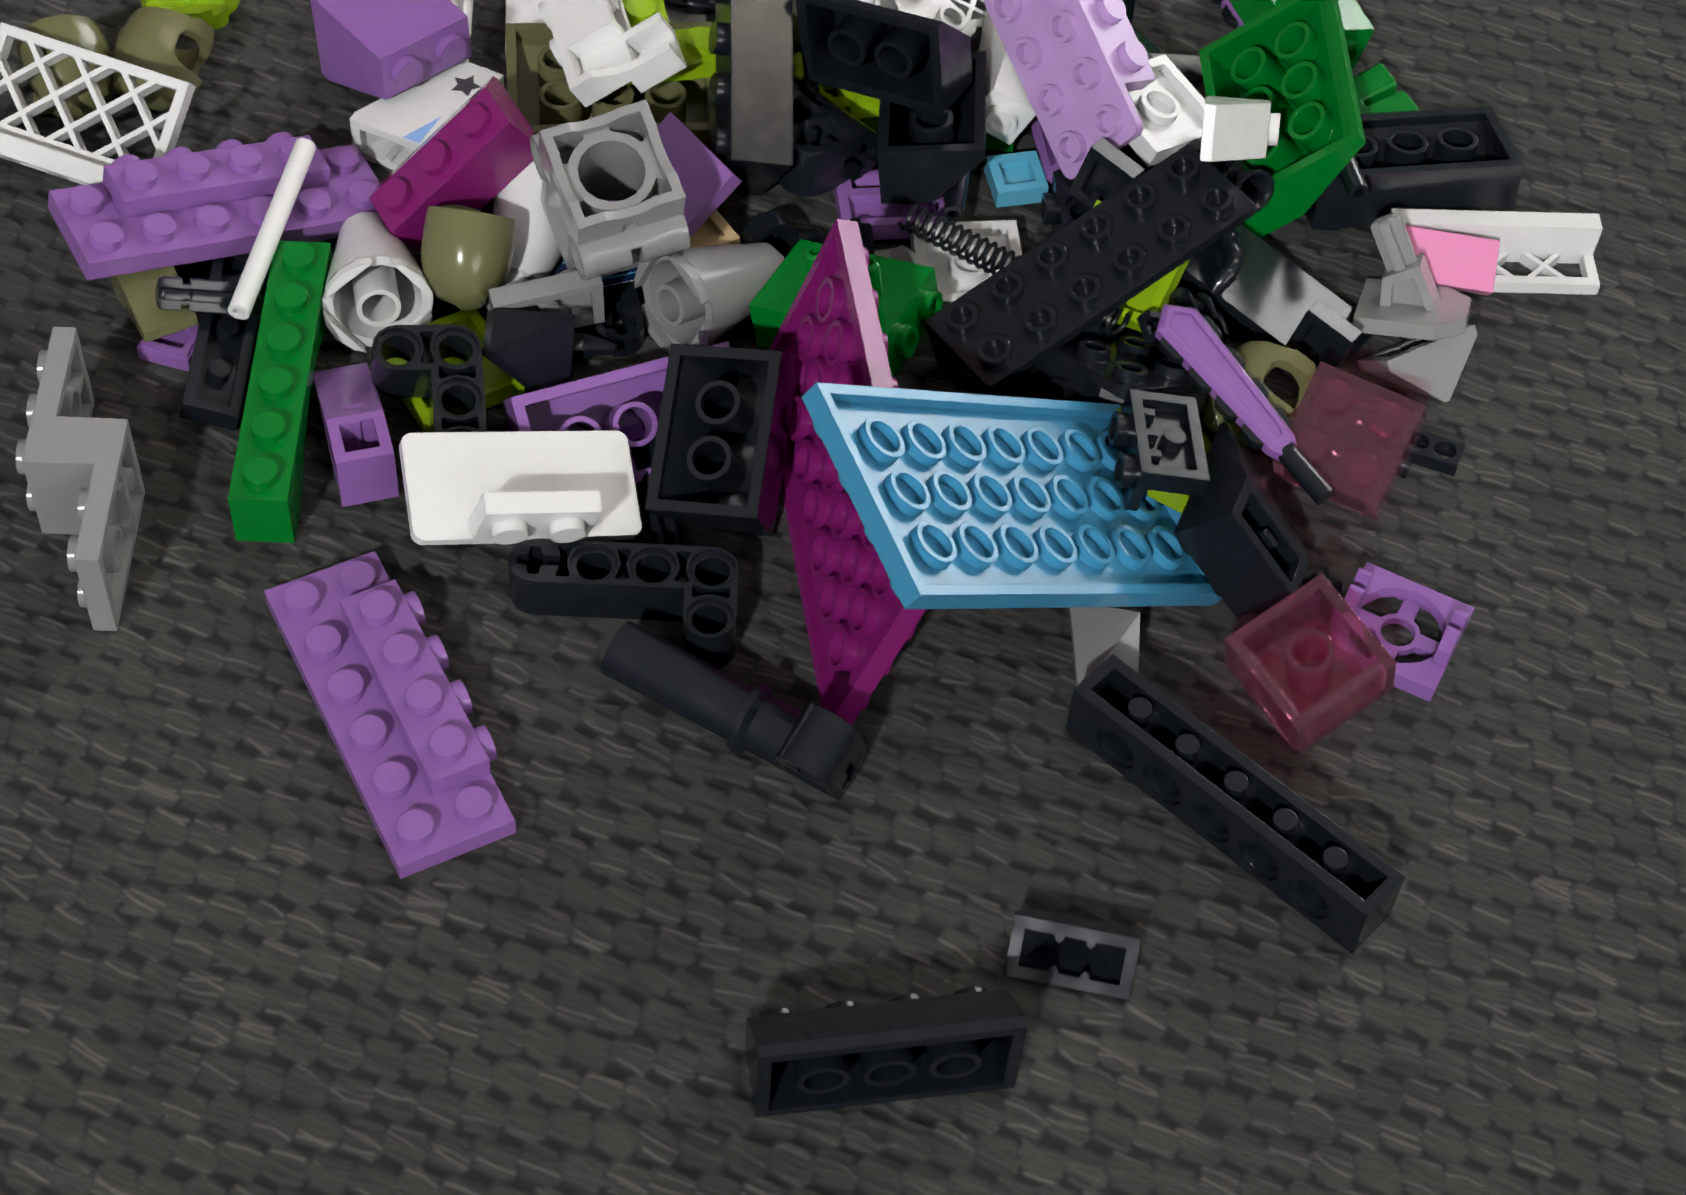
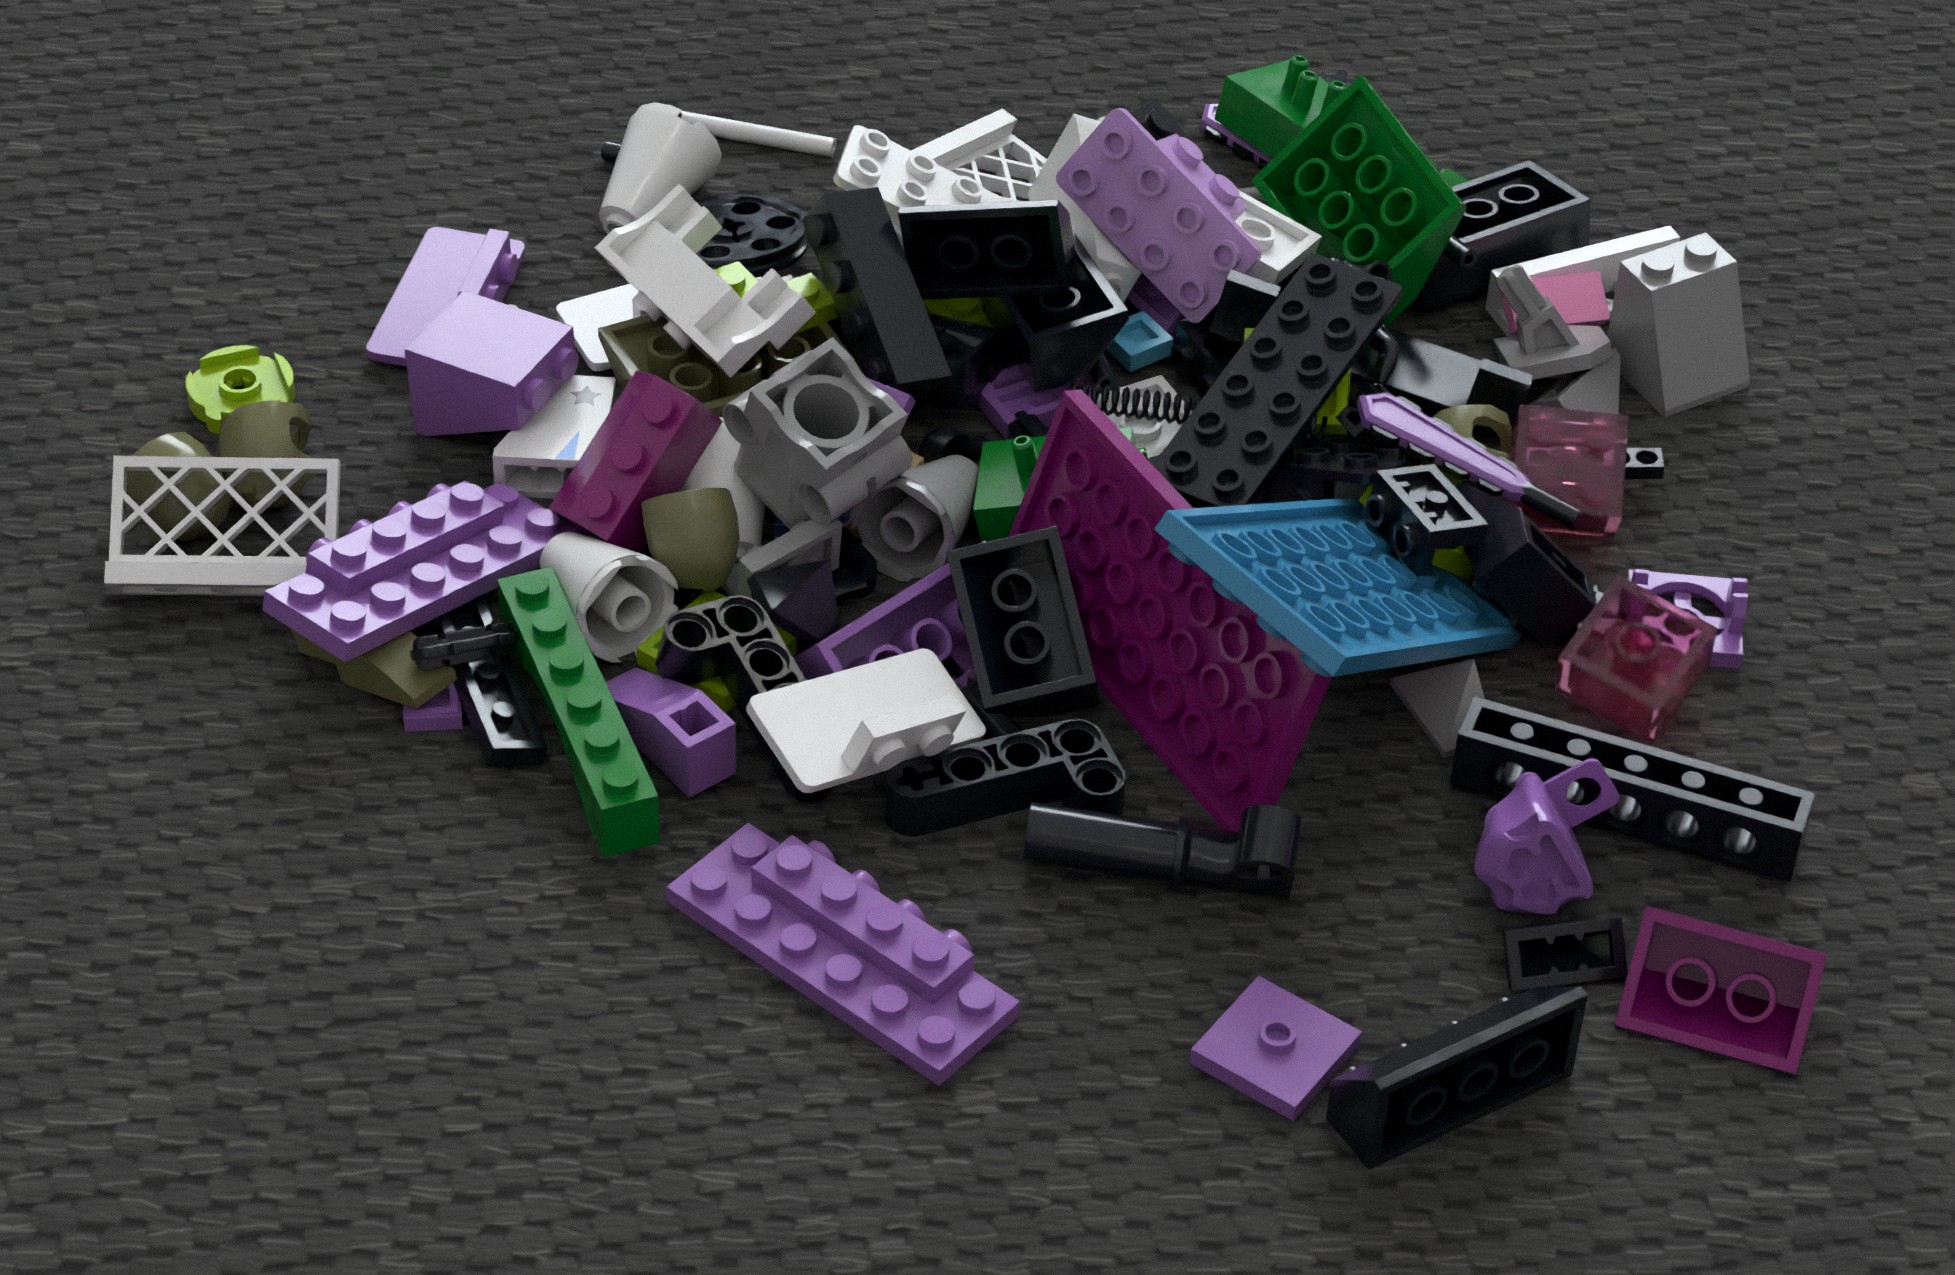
camera: 20 degrees left, 10 degrees down
light grey bracket [16,327,145,631] -> none
white piece [227,138,316,320] -> none
white slope [1200,96,1280,162] -> none
none -> medium lavender plate [1190,976,1362,1121]
none -> medium lavender piece [1474,758,1619,914]
none -> light grey slope [1607,232,1750,417]
none -> magenta slope [1615,906,1828,1074]

